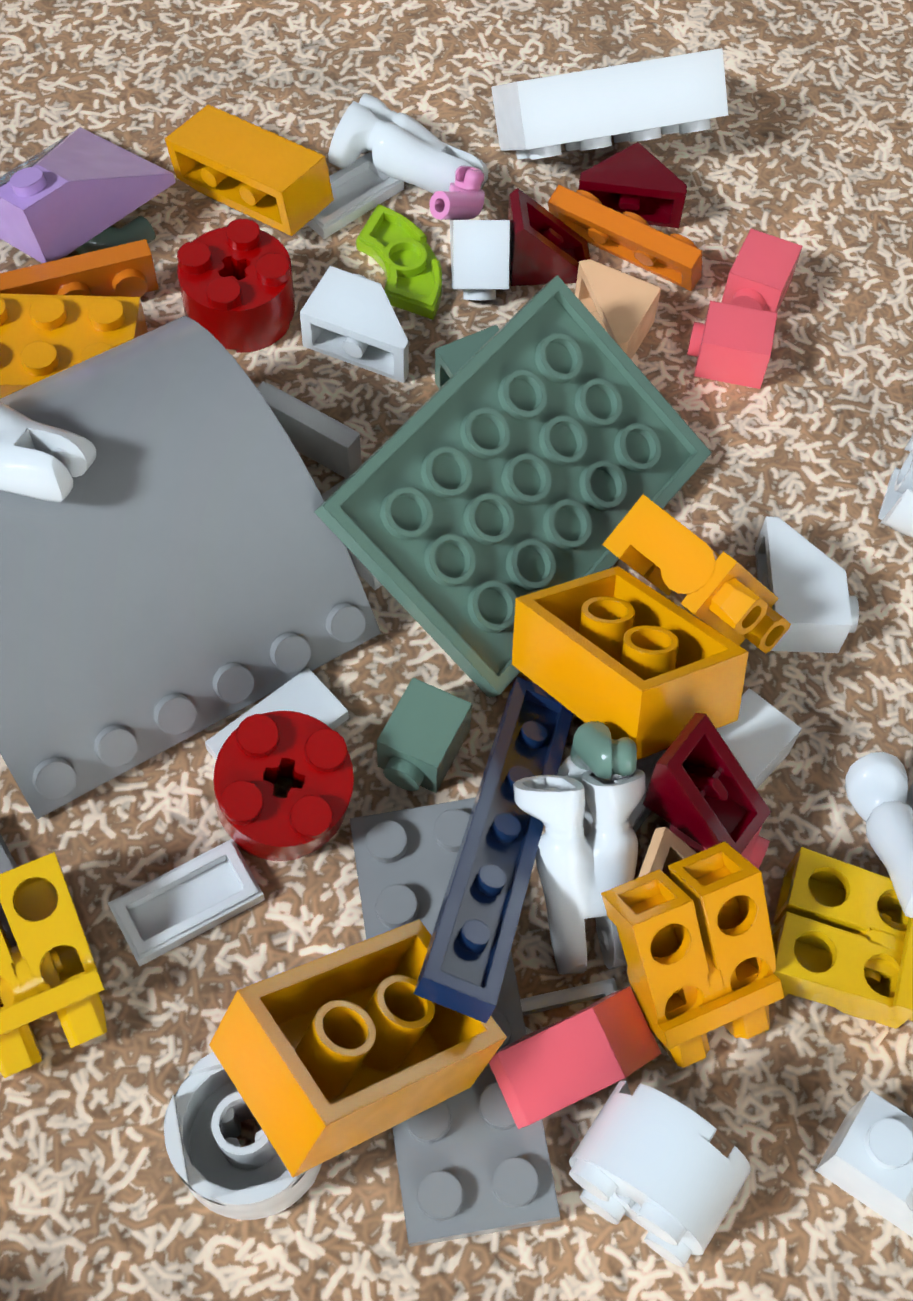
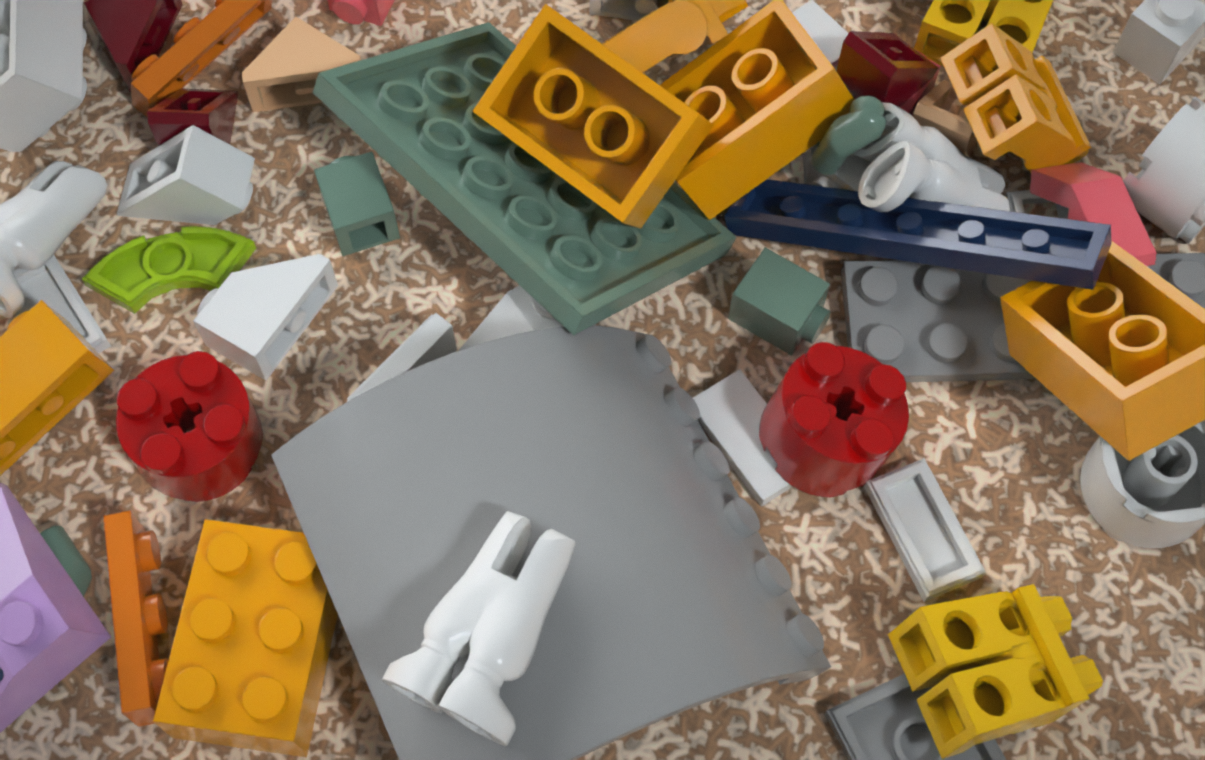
camera: 80 degrees left, 5 degrees up
bright pink arm [430,165,485,220] -> none
none -> light orange brick [472,4,714,229]

